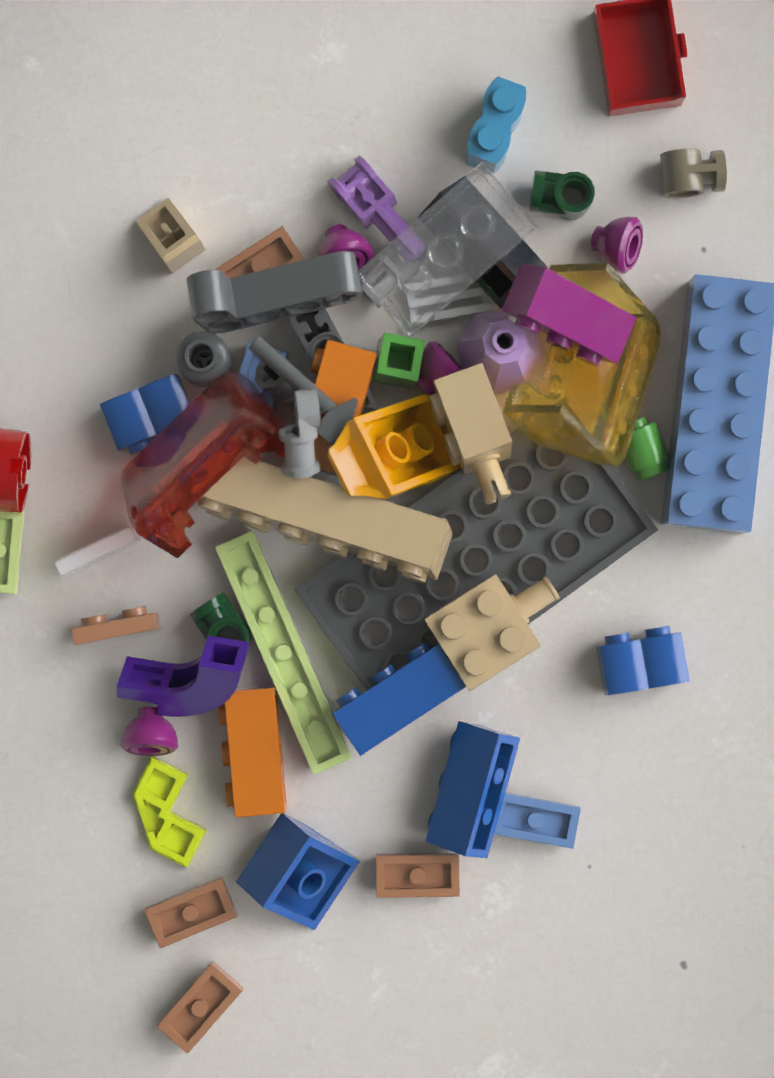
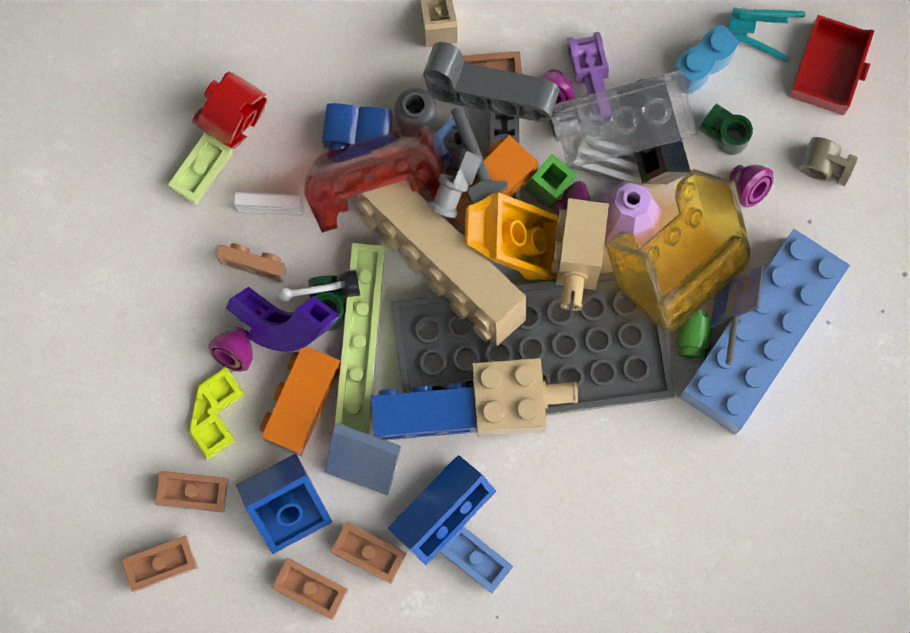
camera: 25 degrees right, 10 degrees down
magenta brick [502,263,637,366] -> none
blue brick [596,626,690,695] -> none
none -> nougat plate [272,558,349,620]
none -> hinge [279,269,360,301]
none -> sand blue tile [325,423,401,495]
none -> piece [710,266,764,365]
none -> teal plant [729,7,806,62]

